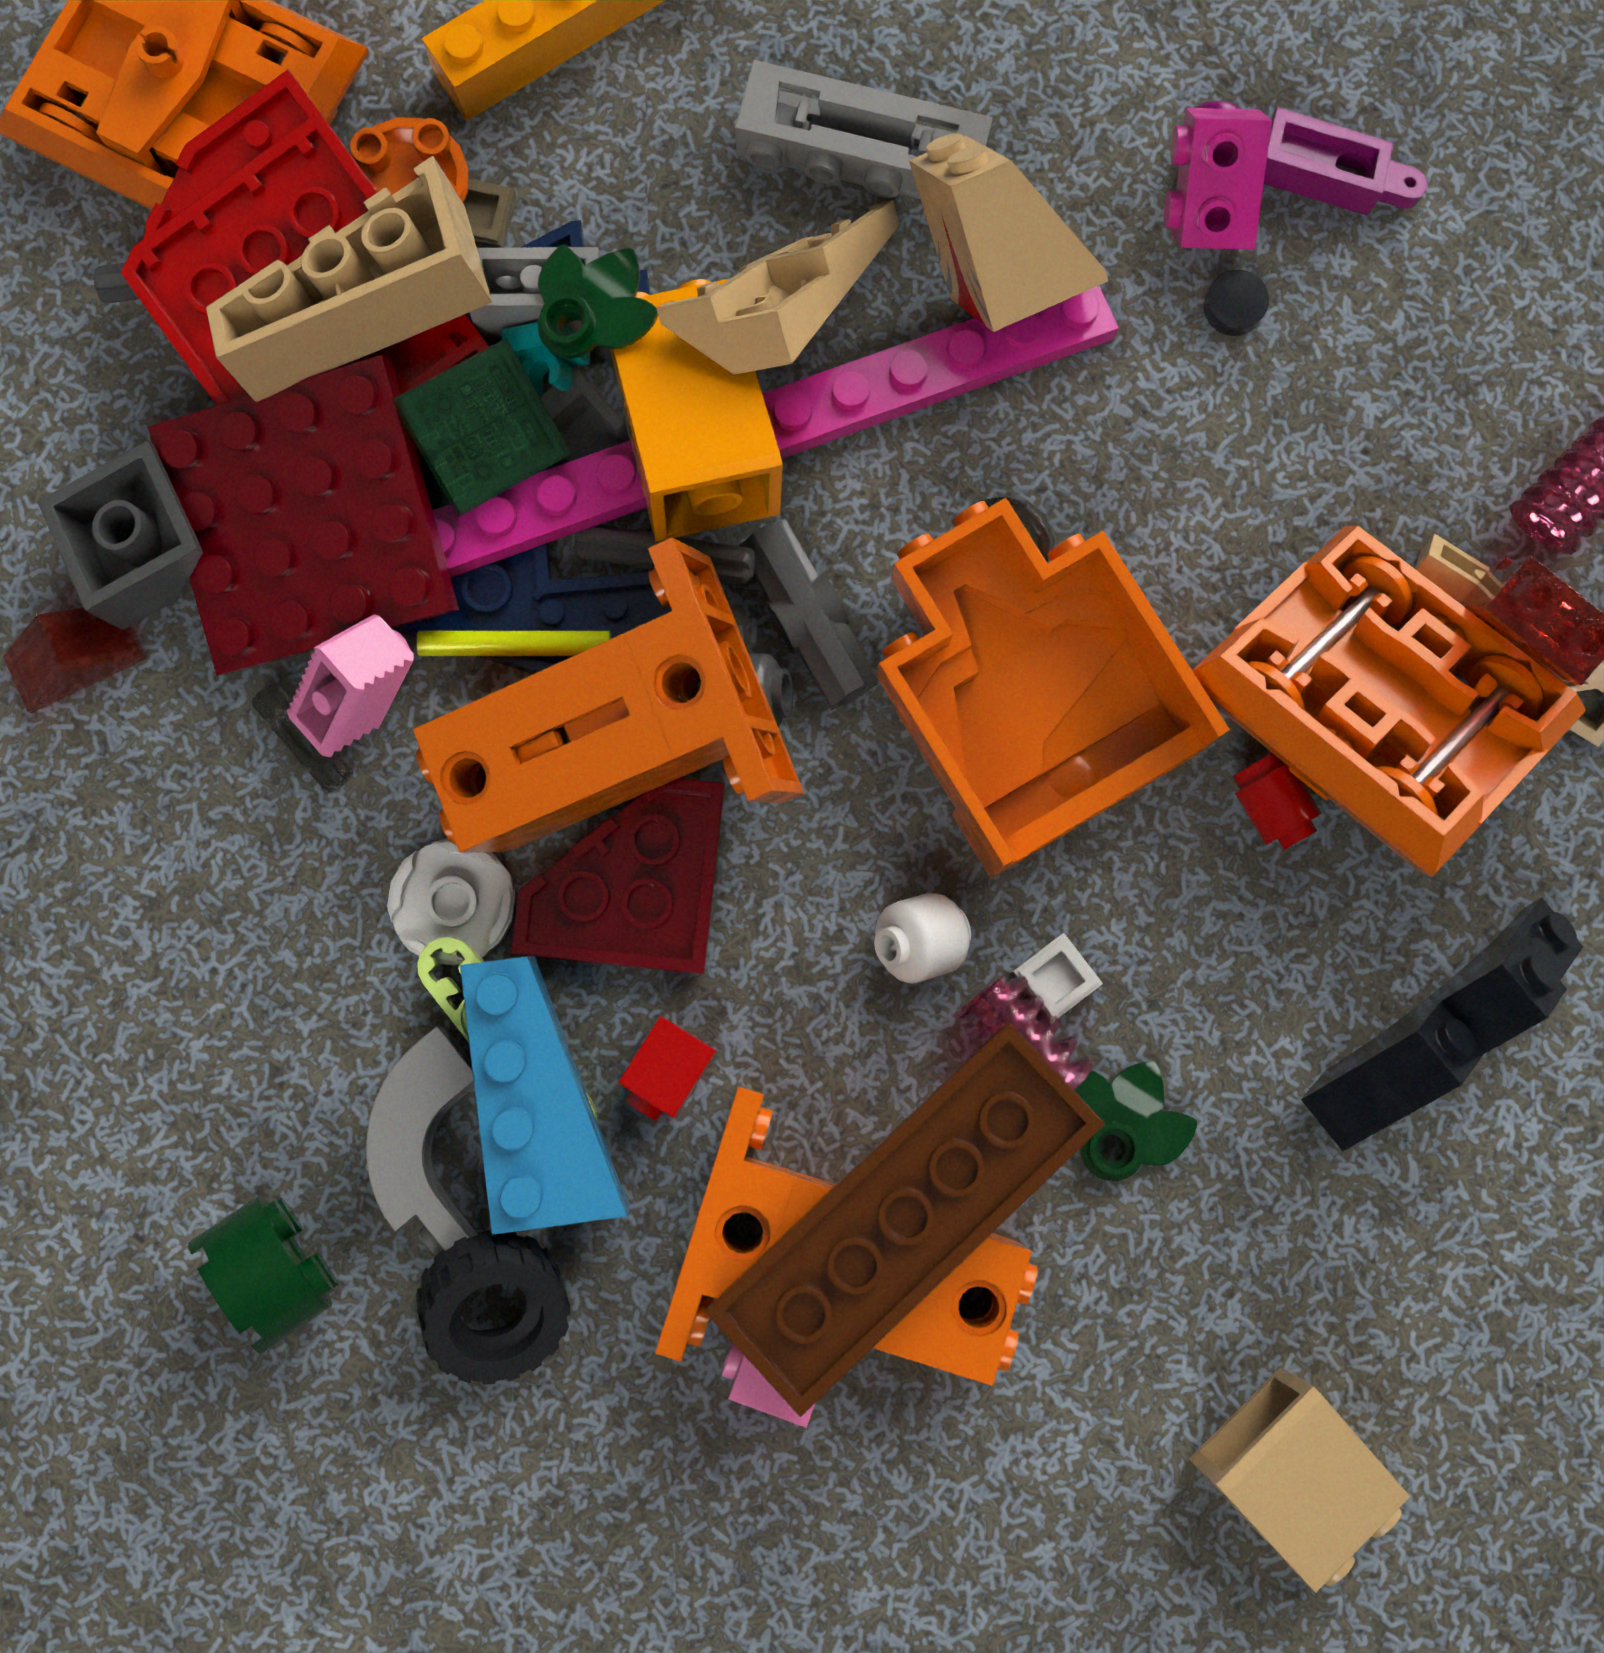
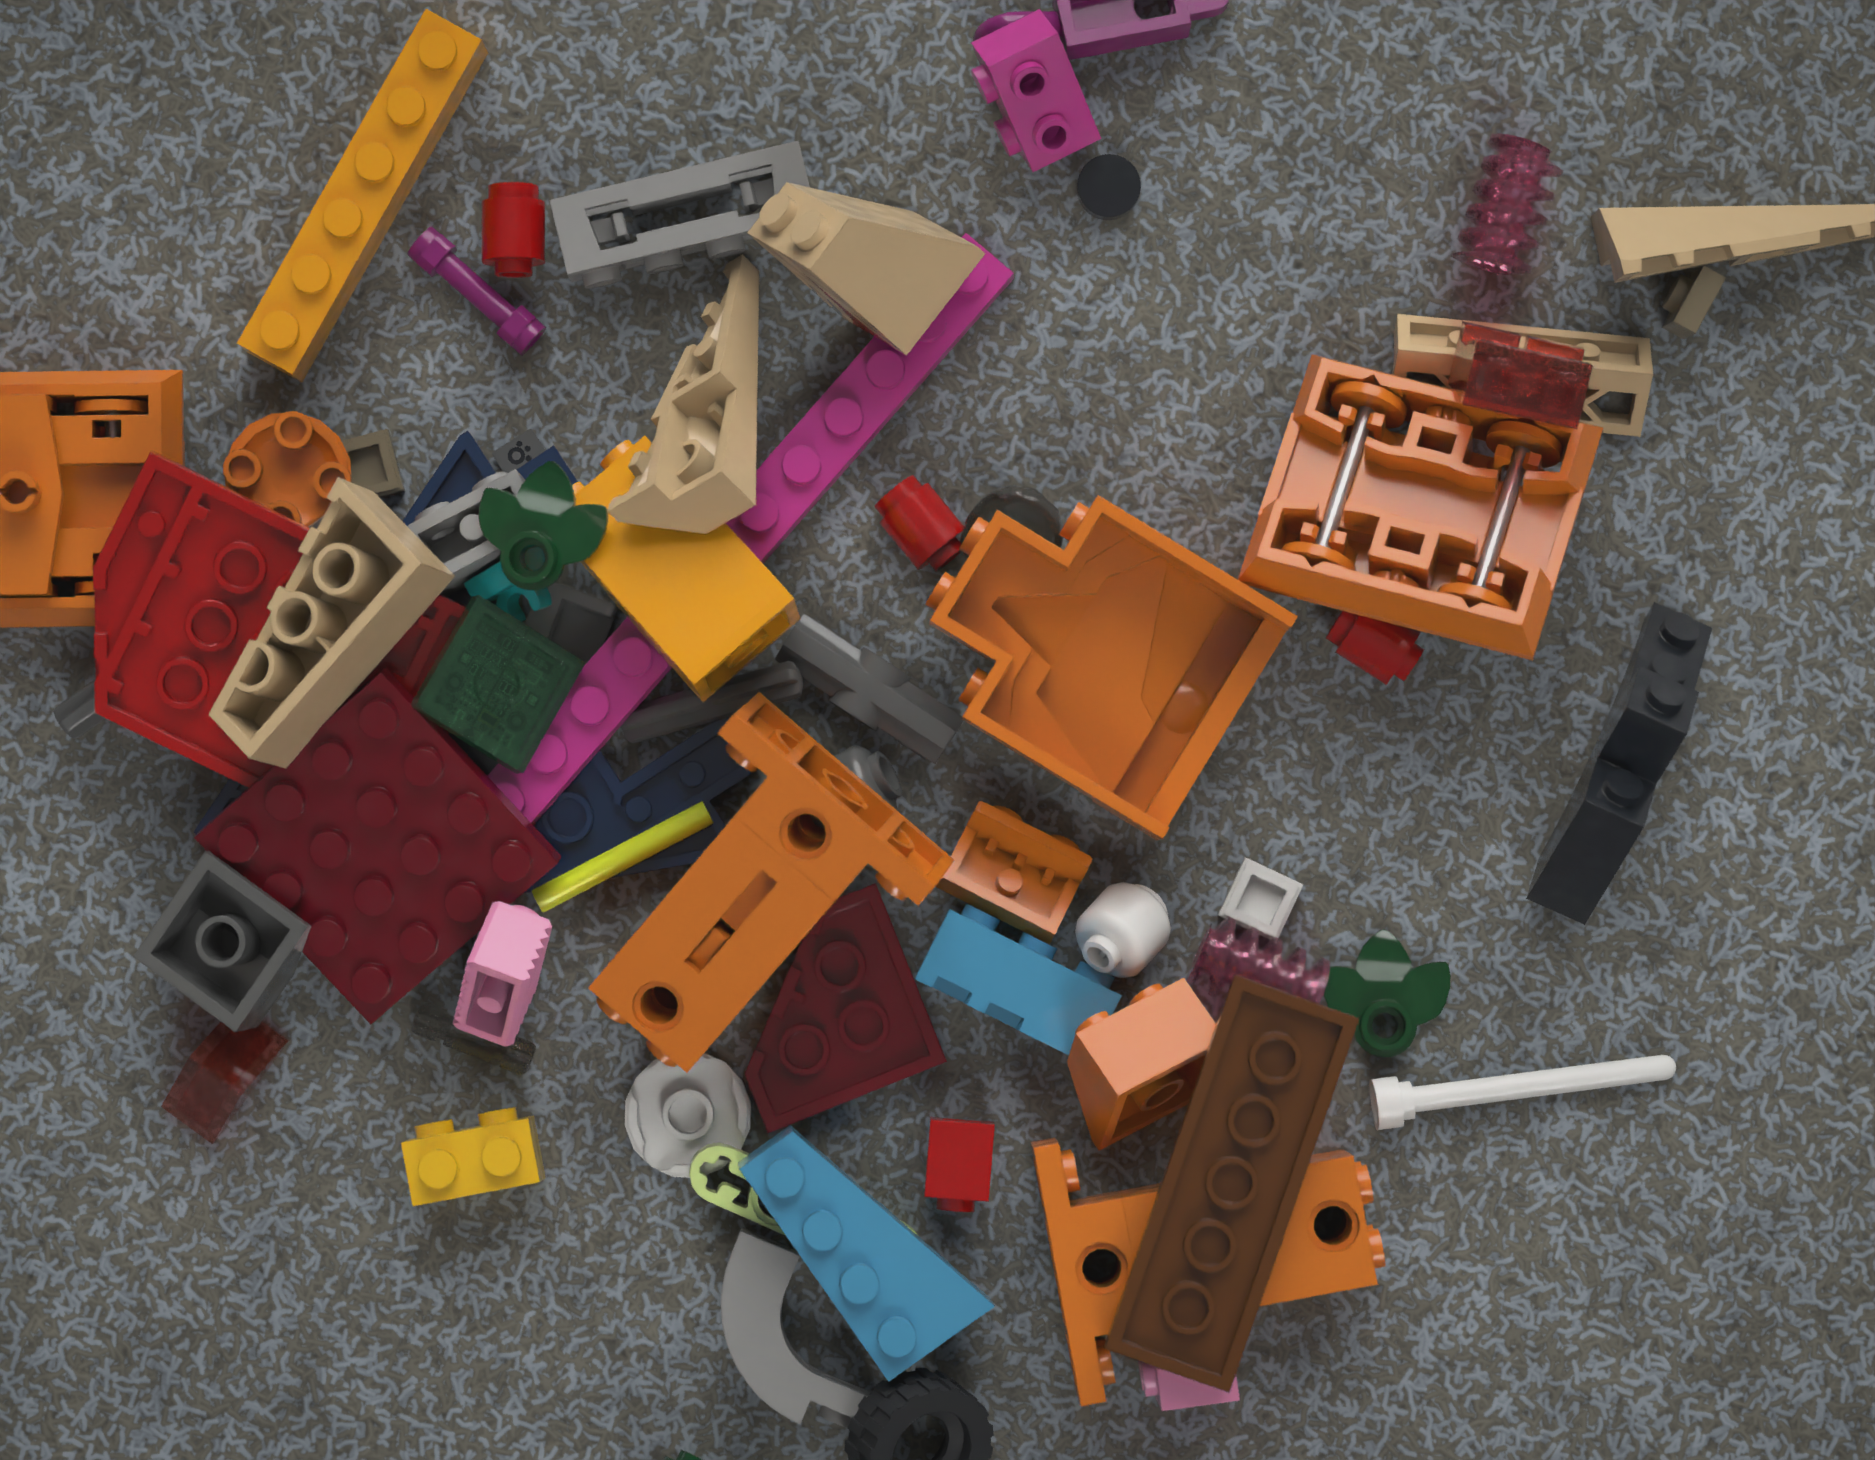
camera: 30 degrees left, 5 degrees up
tan slope [1189,1367,1410,1593] -> none
none -> yellow brick [401,1107,546,1206]
none -> magenta bar [407,226,546,356]
none -> red brick [481,182,545,278]
none -> red brick [874,475,967,572]
none -> dark azure wedge [914,904,1122,1055]
none -> orange bracket [935,801,1093,945]
none -> orange slope [1067,978,1216,1151]
none -> white piece [1369,1055,1676,1130]

